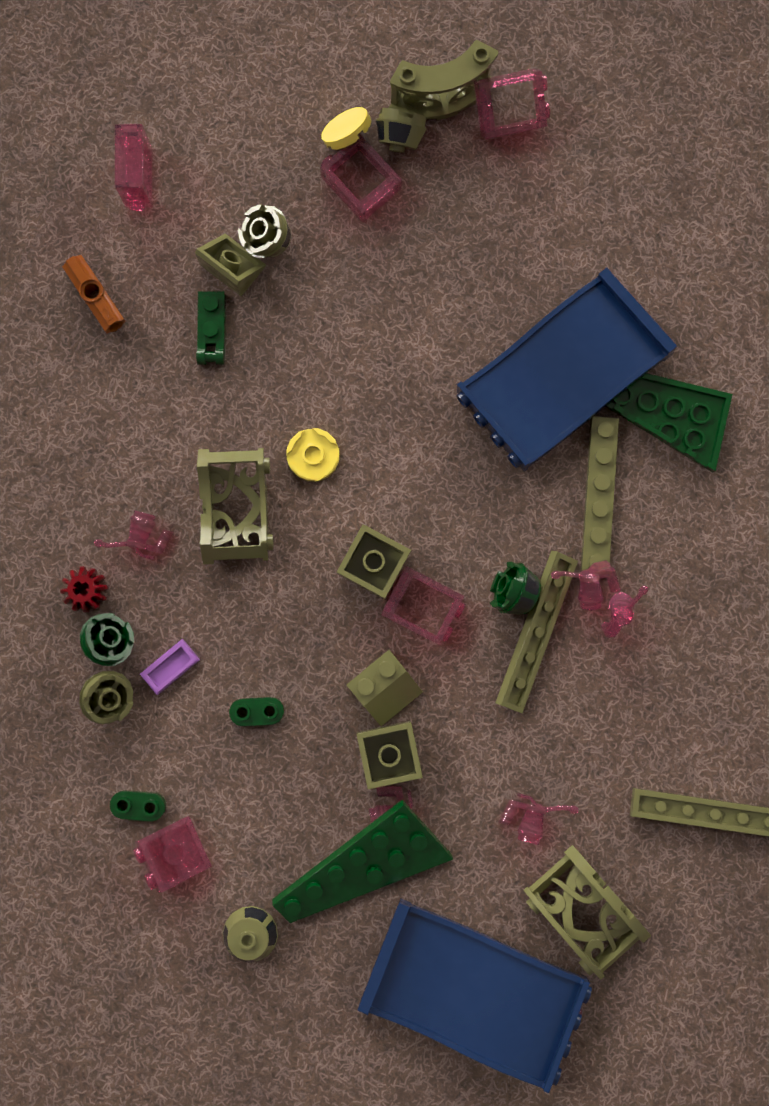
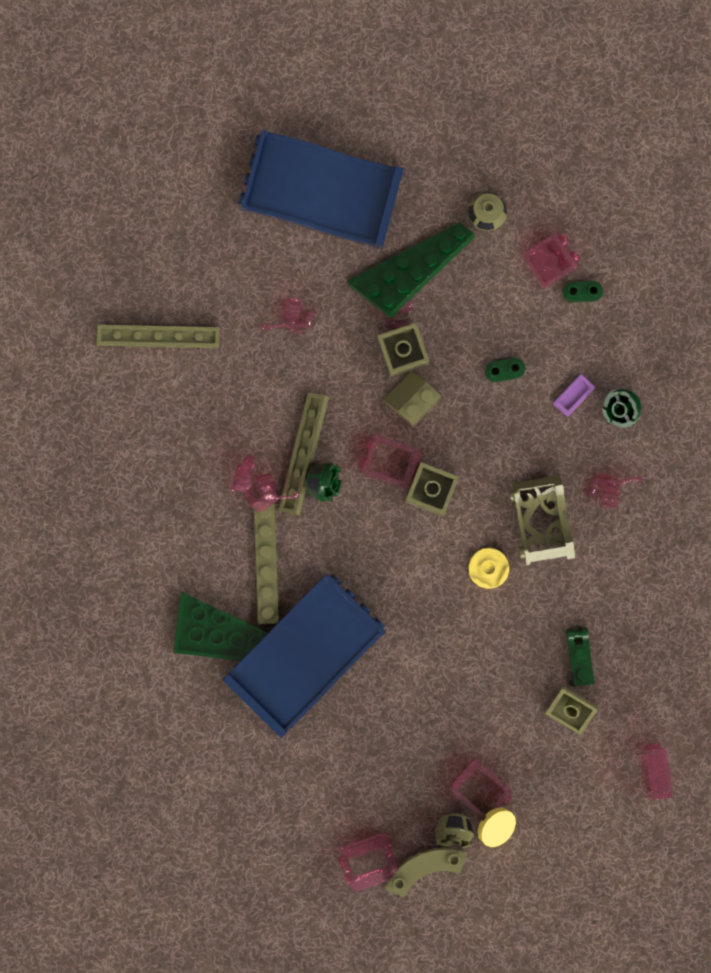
camera: 175 degrees right, 0 degrees up
dark red gear [60,566,108,613] -> none
dark orange piece [62,255,126,334] -> none
olive cone [79,671,133,724] -> none
olive cone [238,204,291,258] -> none
olive fence [524,845,651,980] -> none

